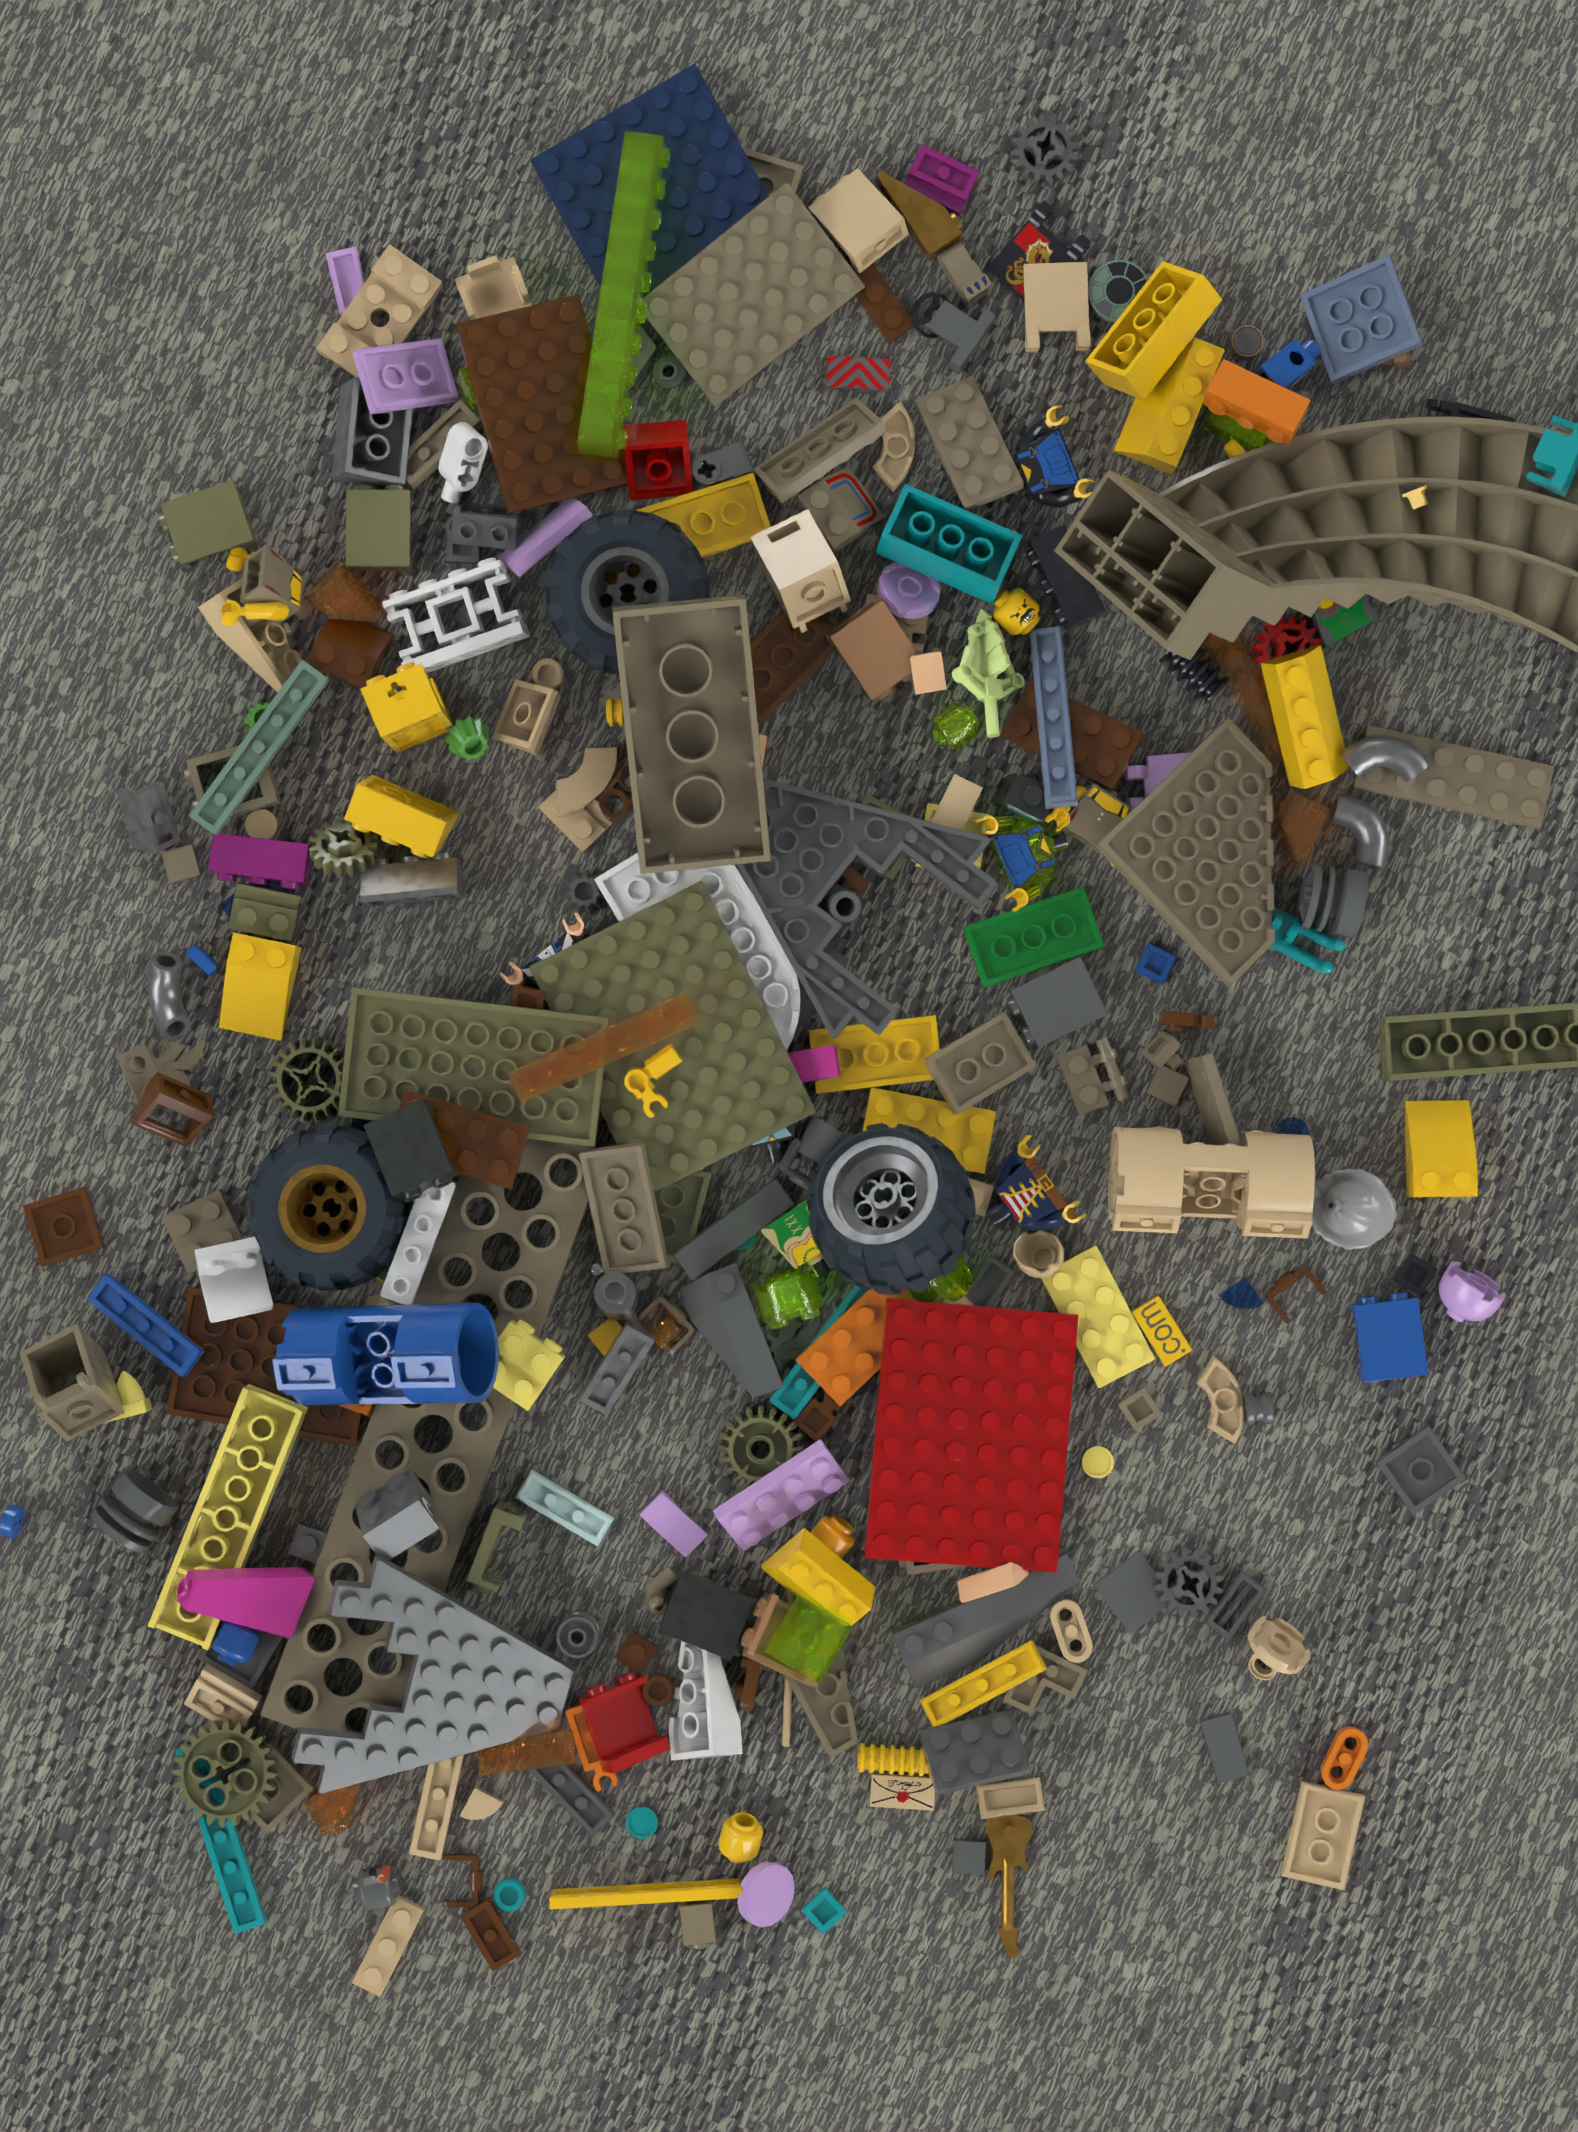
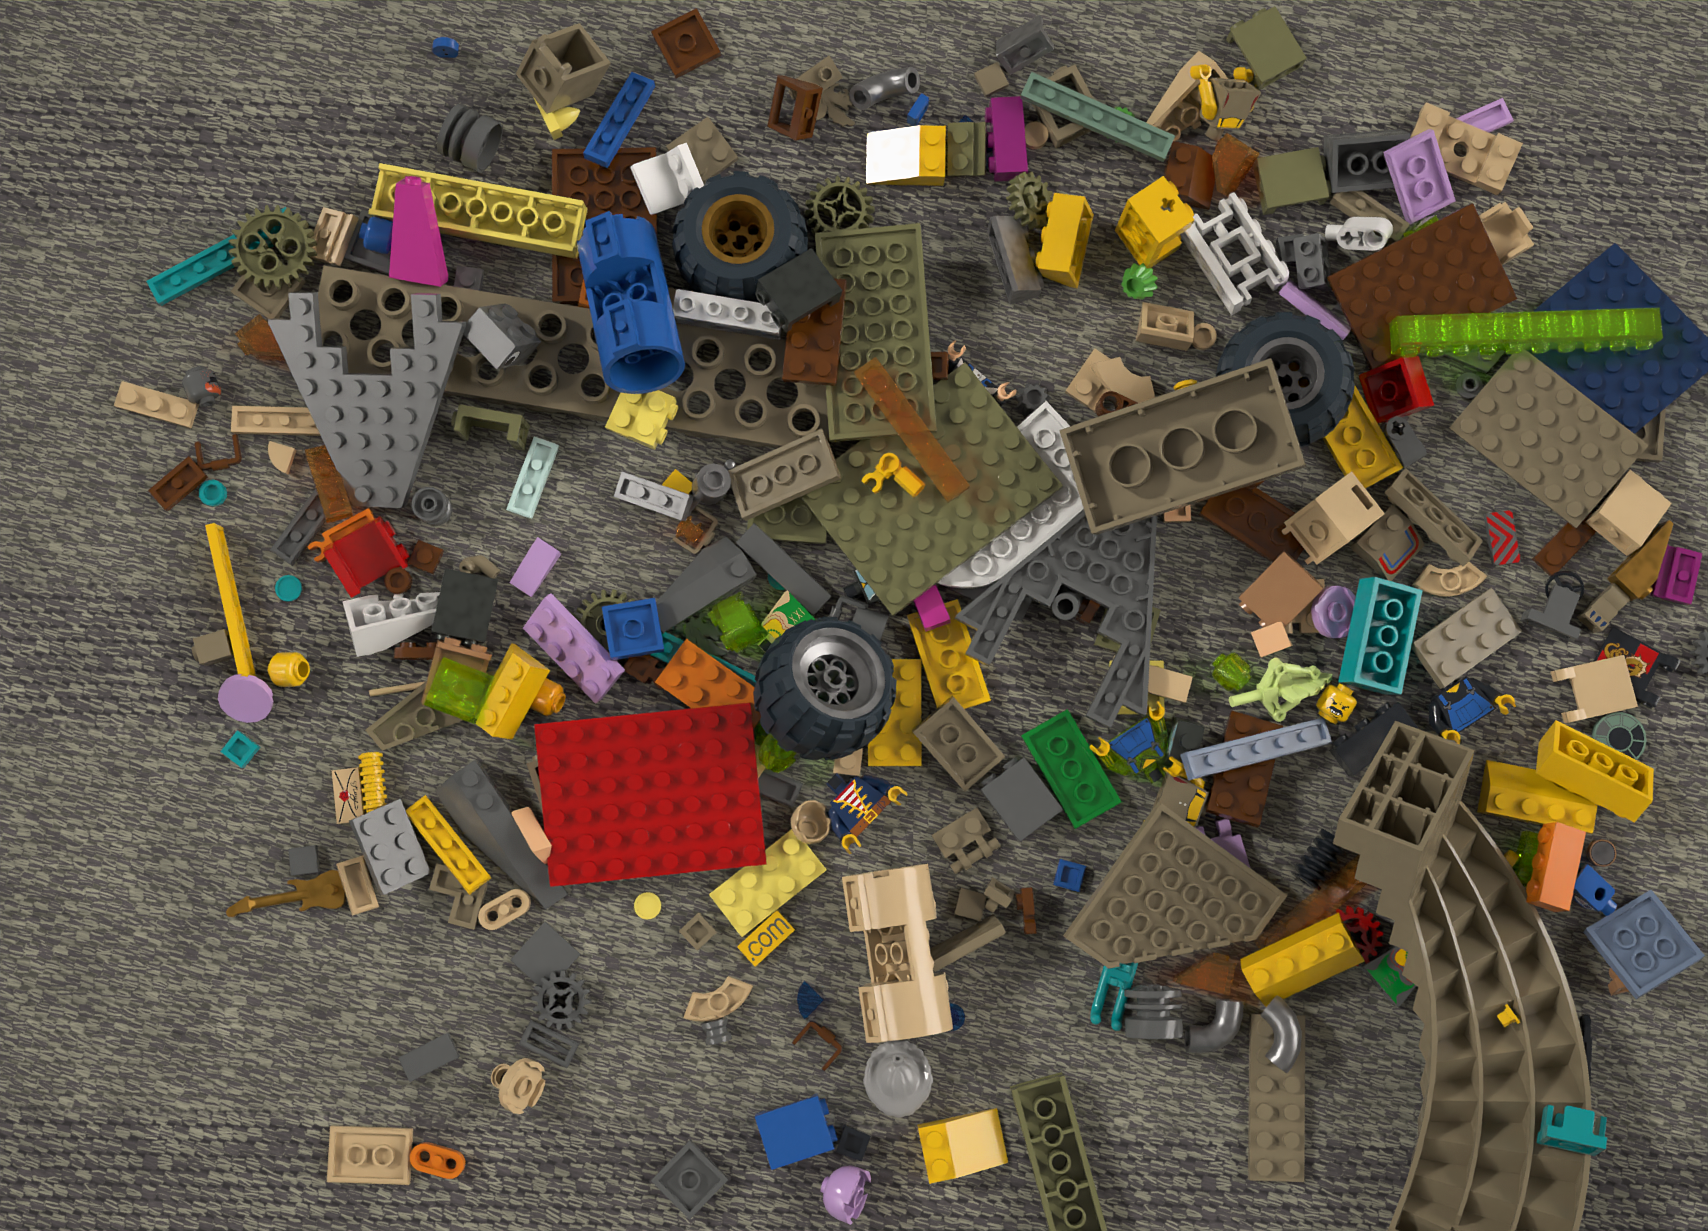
camera: 80 degrees right, 5 degrees down
none -> blue plate [602,598,664,661]

